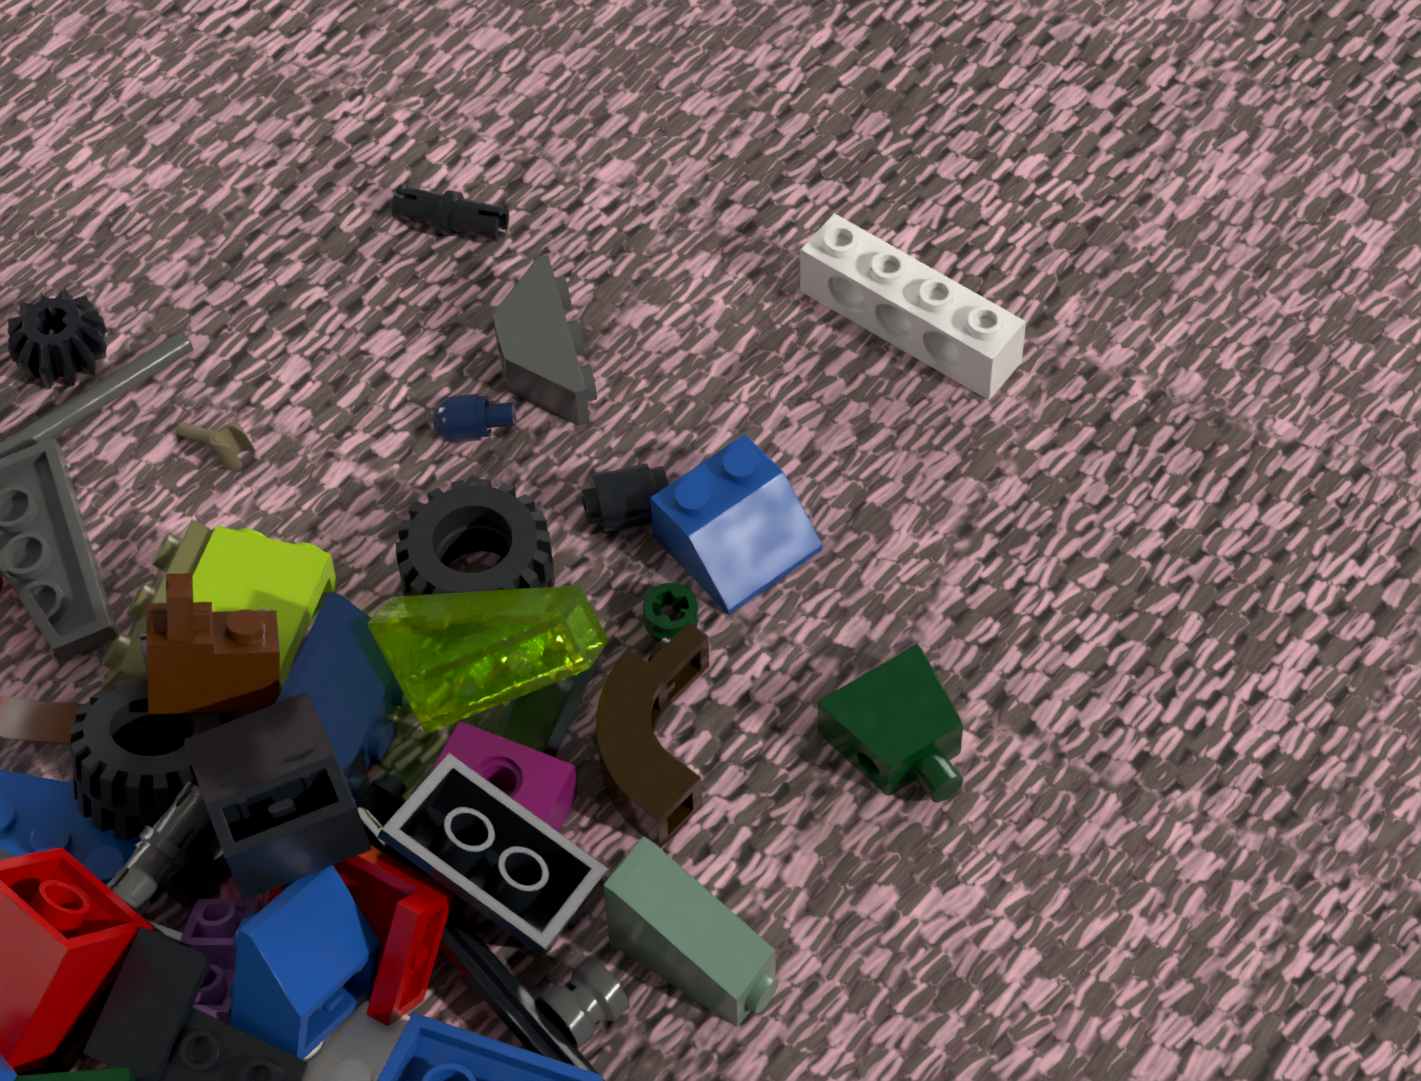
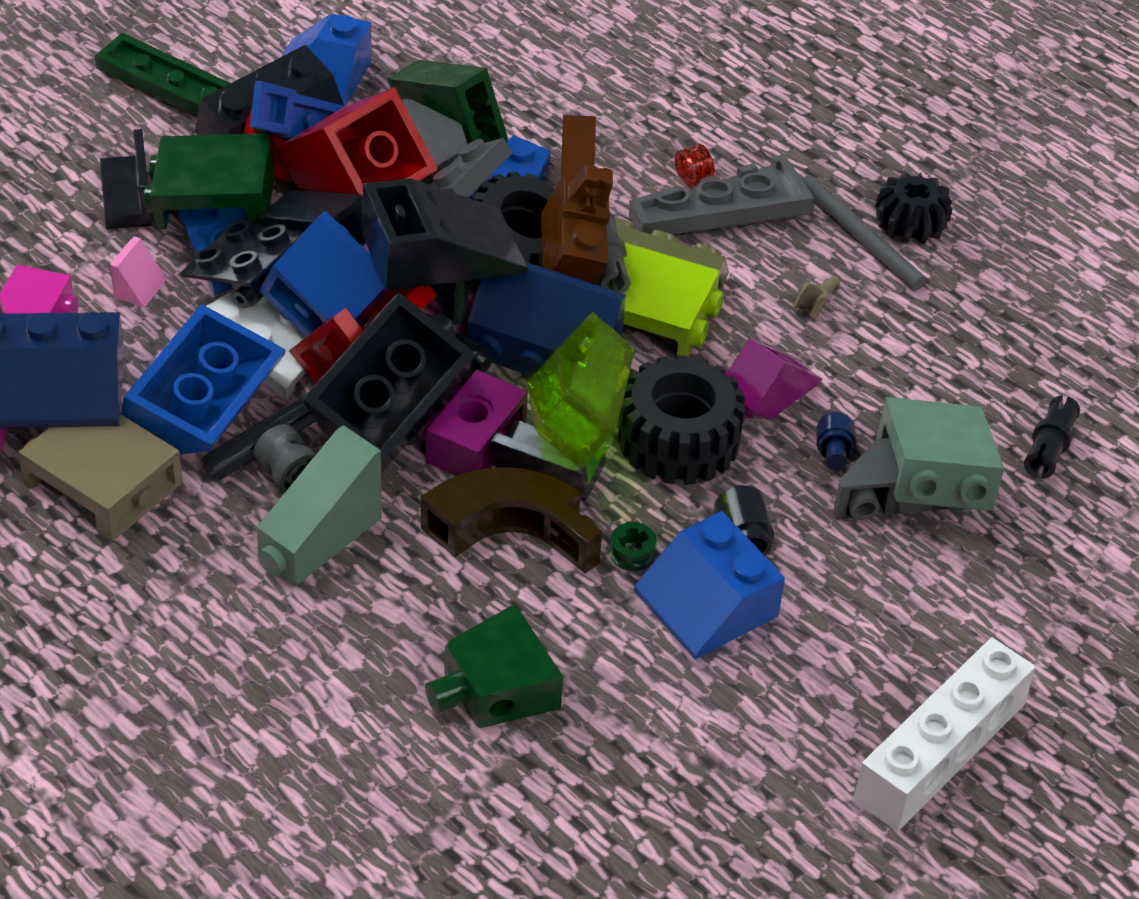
camera: 90 degrees right, 10 degrees down
none -> dark grey slope [429,138,512,198]
none -> magenta slope [725,338,822,419]
none -> sand green panel [876,397,1004,511]

